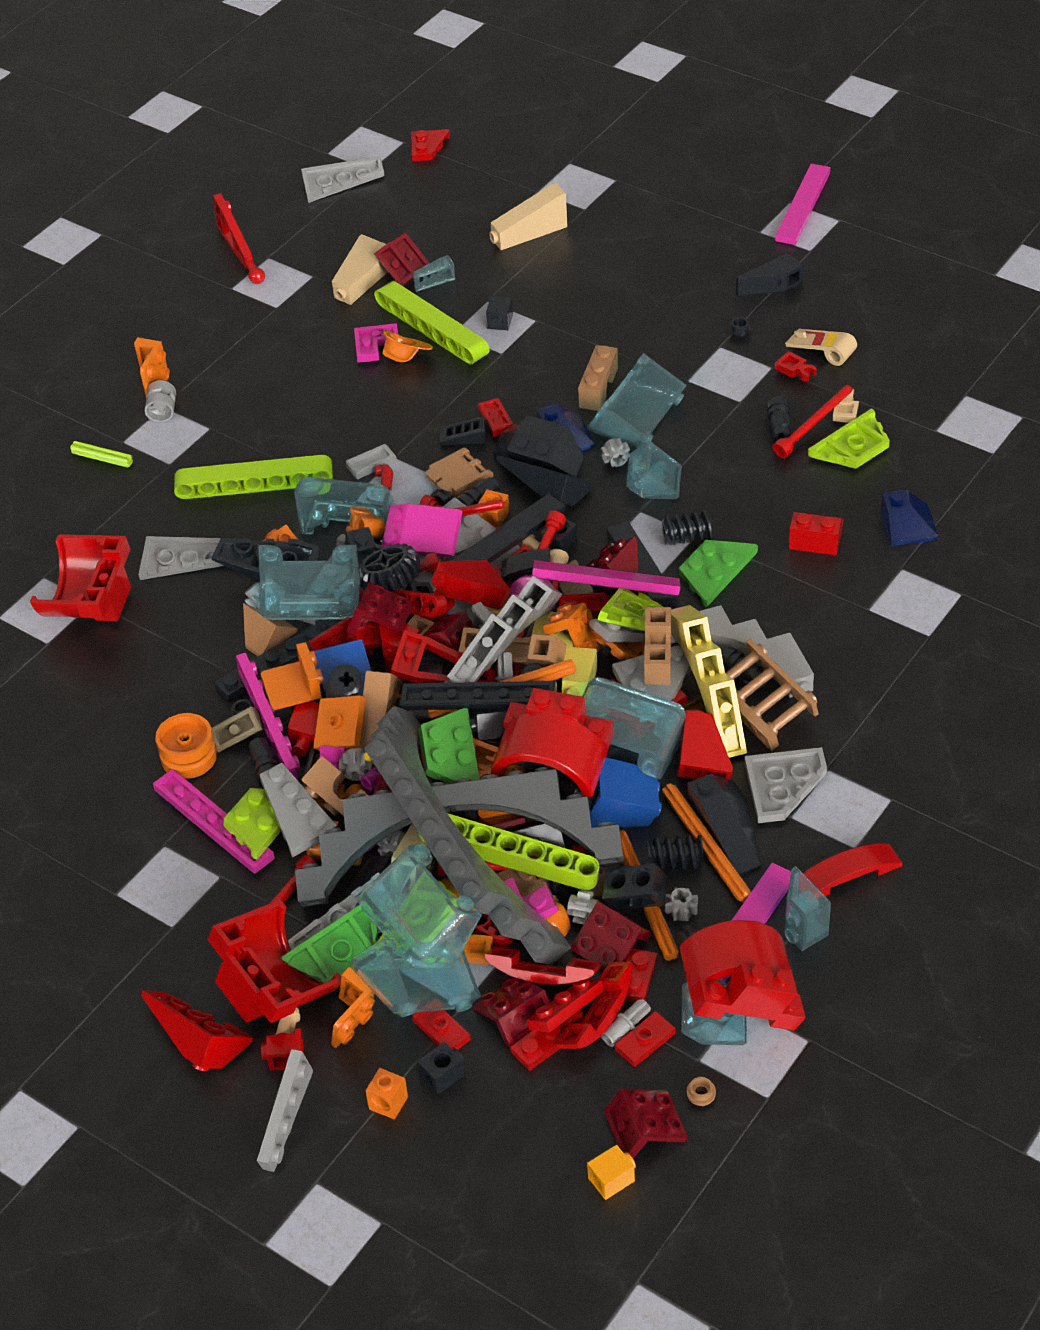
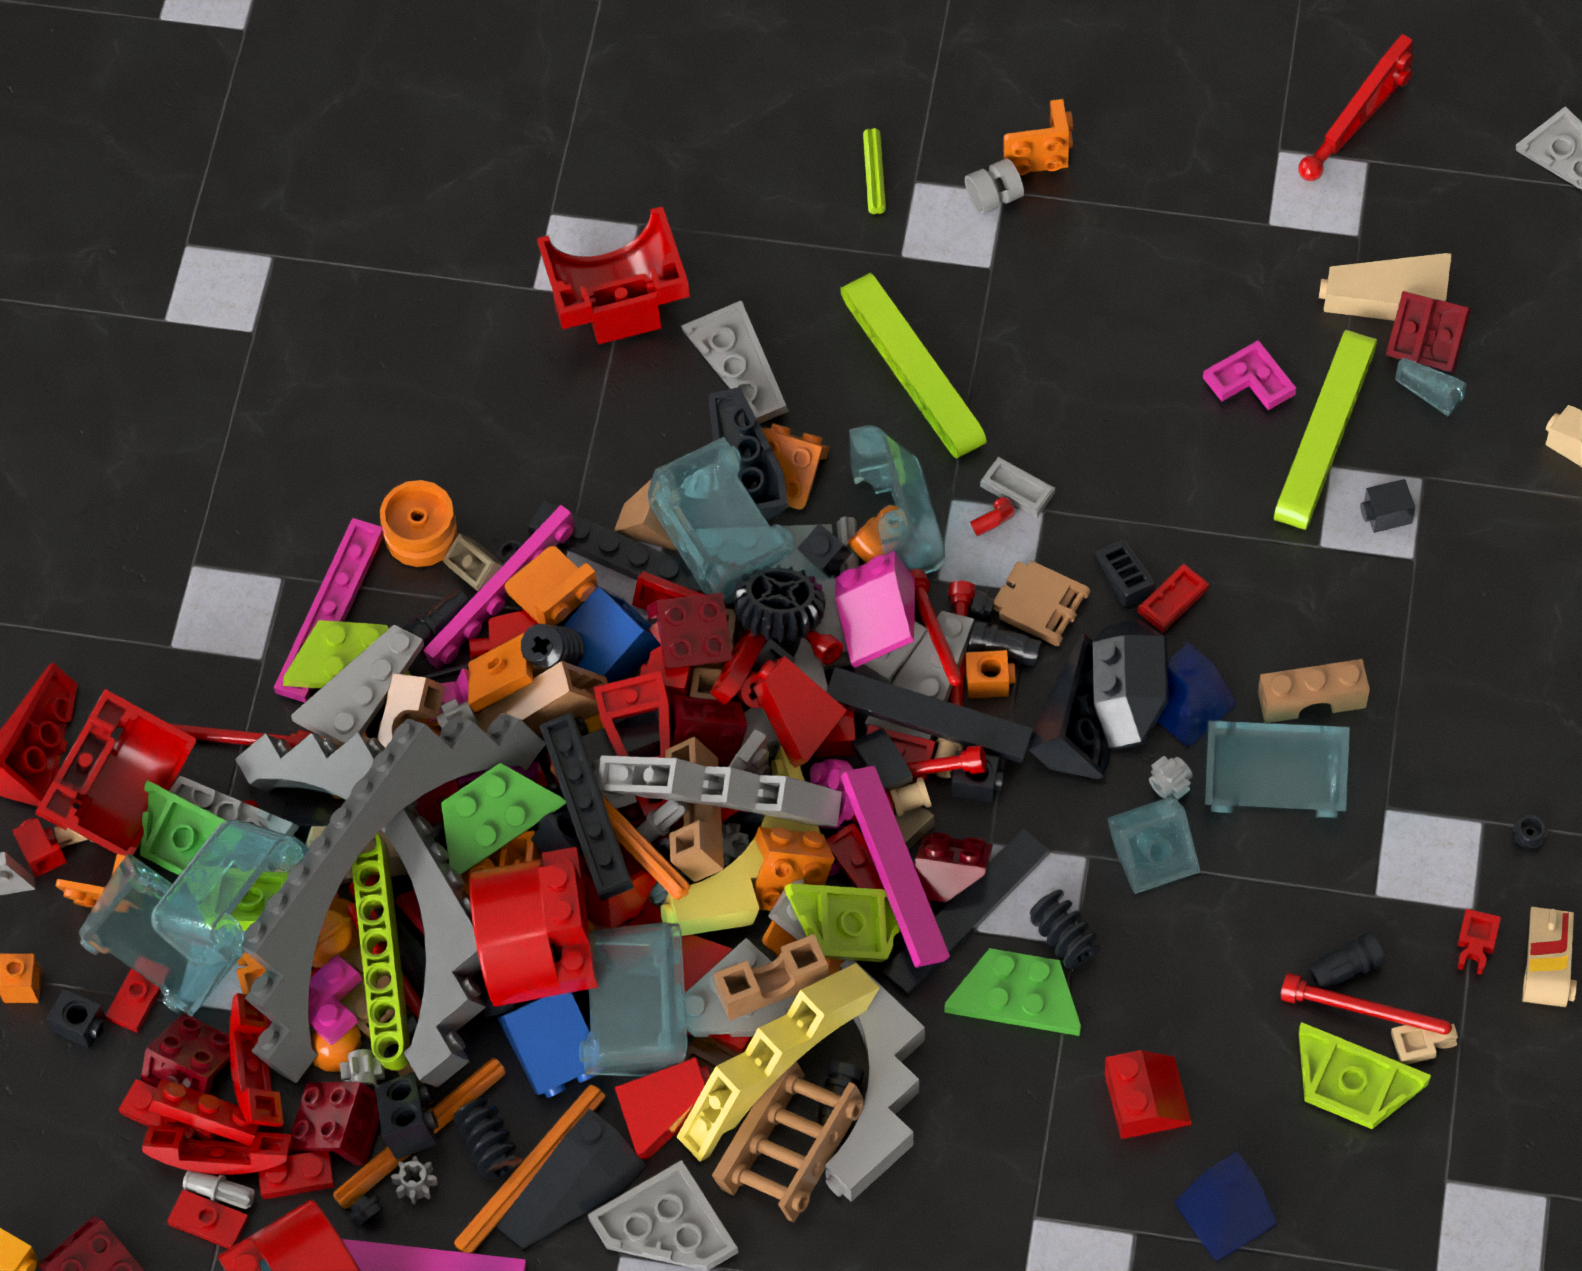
camera: 65 degrees right, 15 degrees up
orange piece [382,330,433,362] -> none

